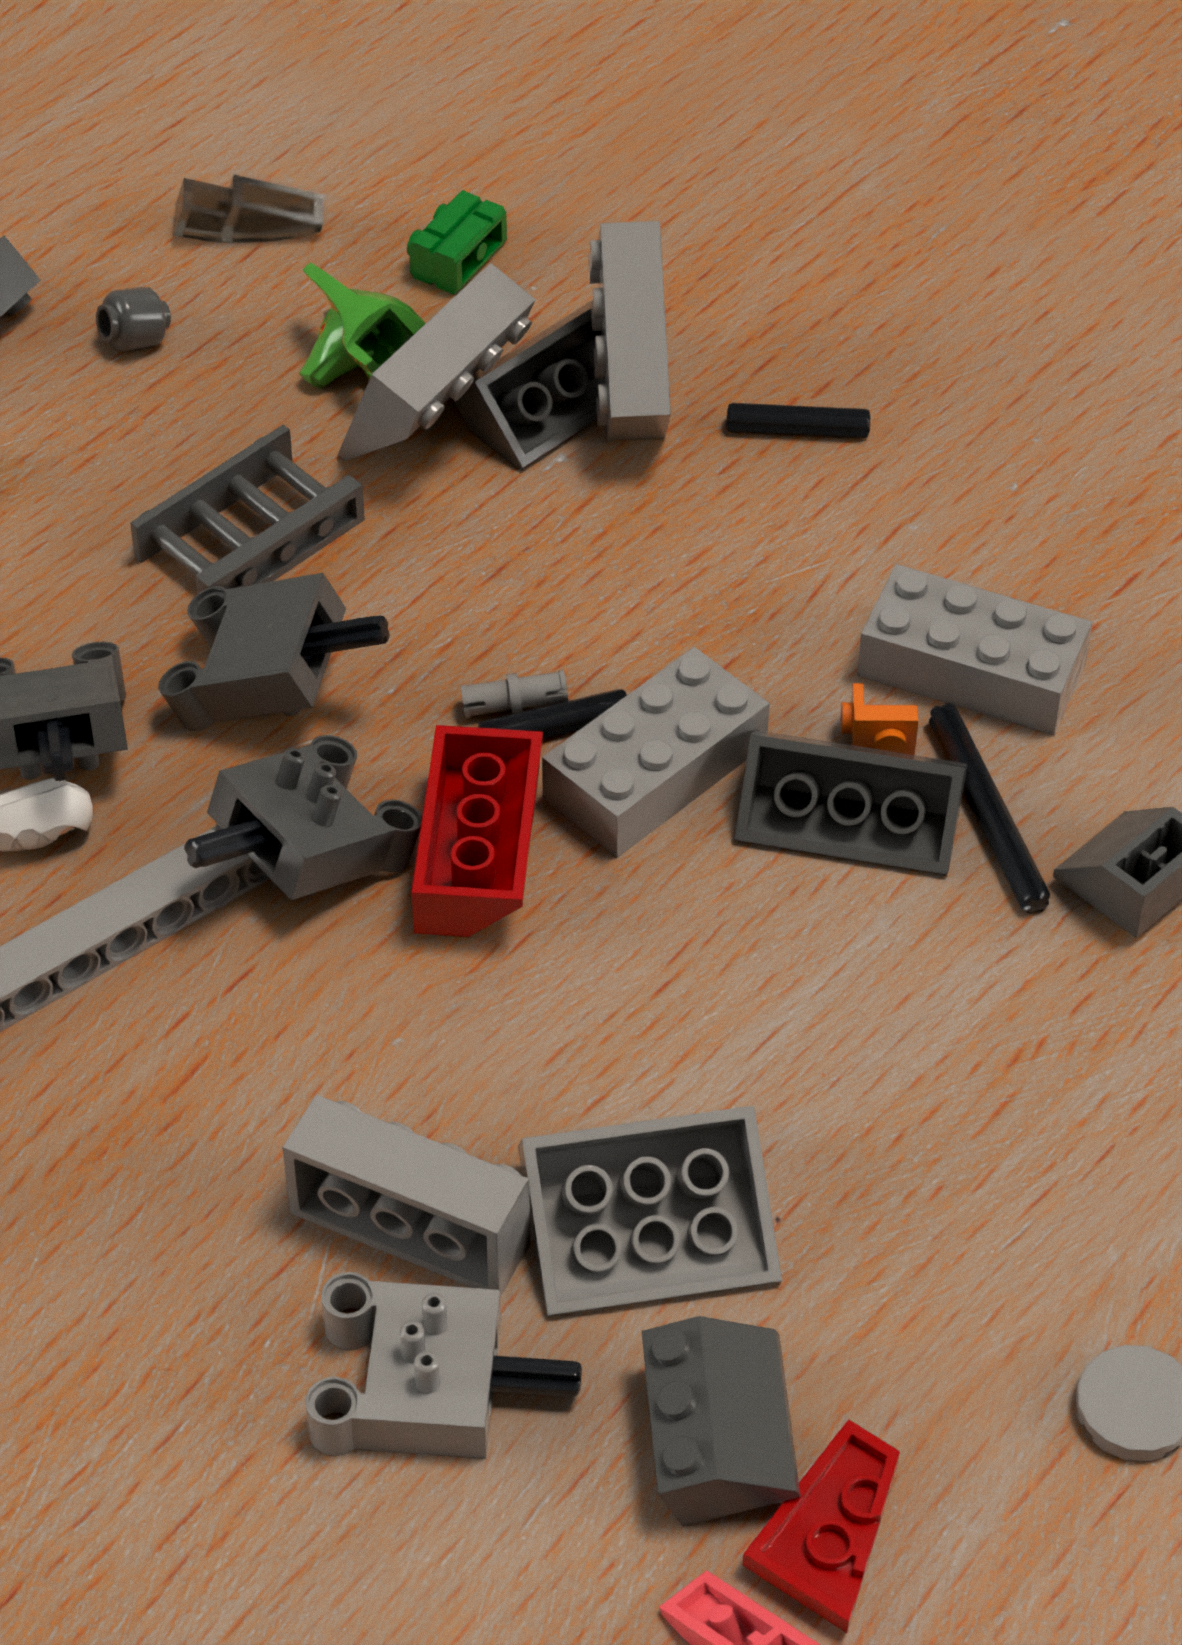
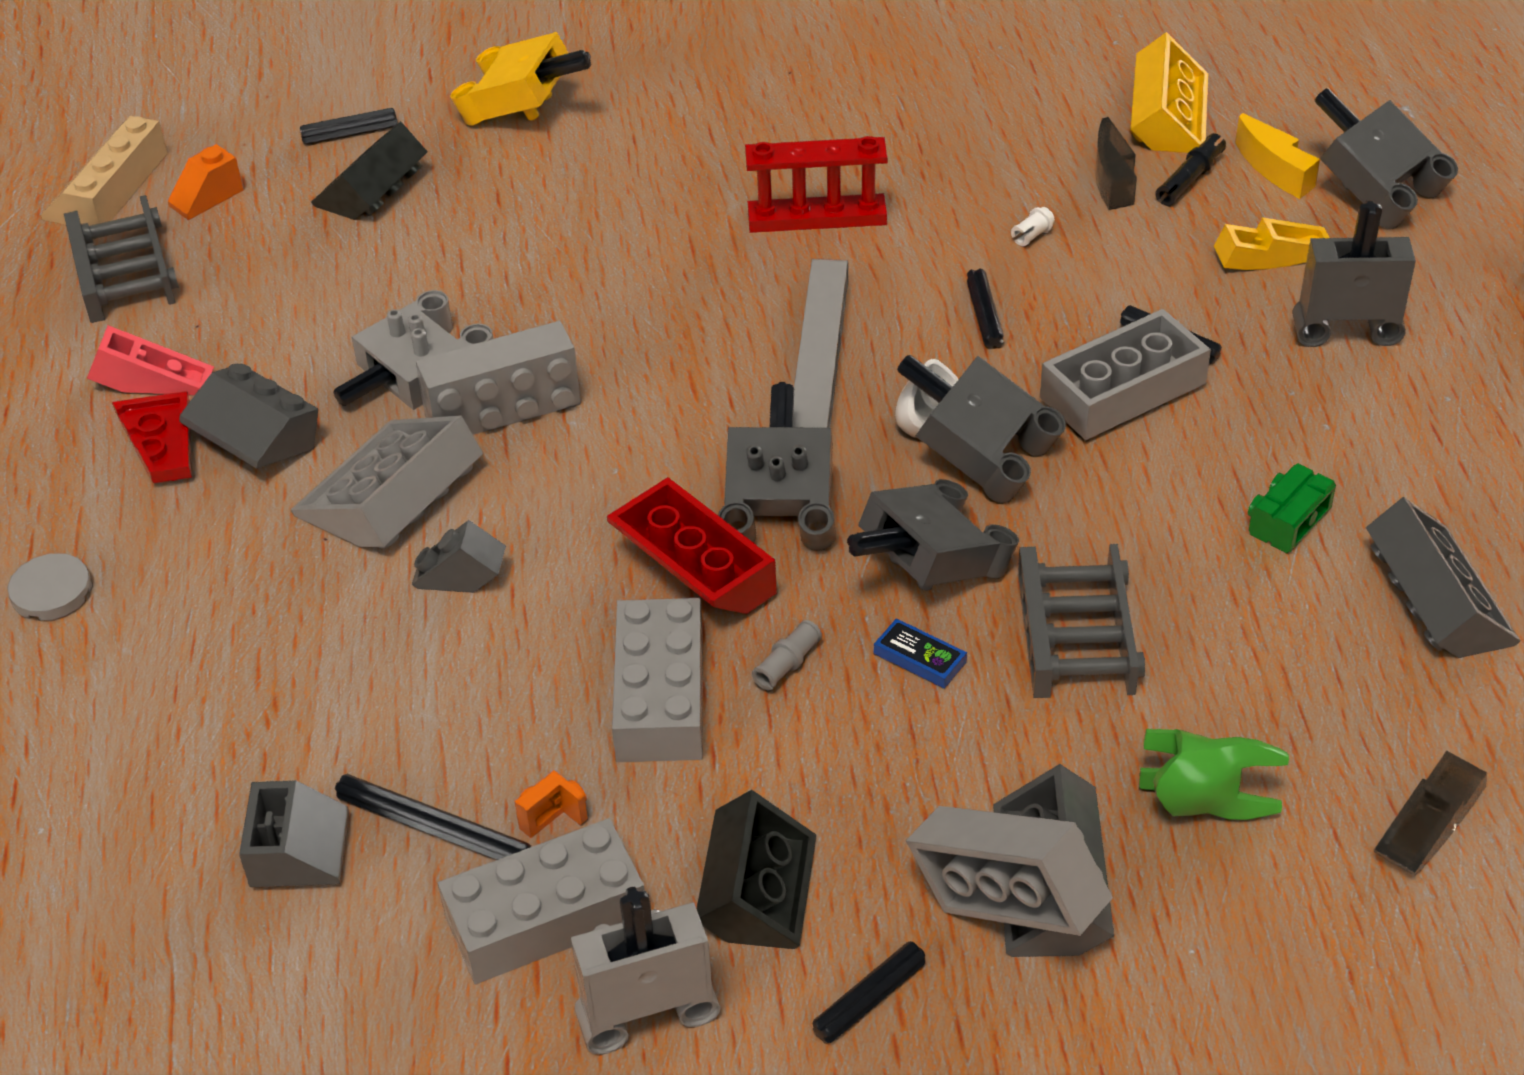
camera: 135 degrees right, 5 degrees down
dark grey head [96,287,171,352] -> none
light grey slope [338,263,536,461] -> none
green brick [407,190,507,295] -> none
black axle [478,689,627,739] -> none
dark grey slope [734,730,967,875] -> none
none -> dark grey slope [412,520,506,593]
none -> light grey piece [570,886,721,1055]
none -> pearl dark grey slope [697,790,816,949]
none -> tile [874,618,967,689]

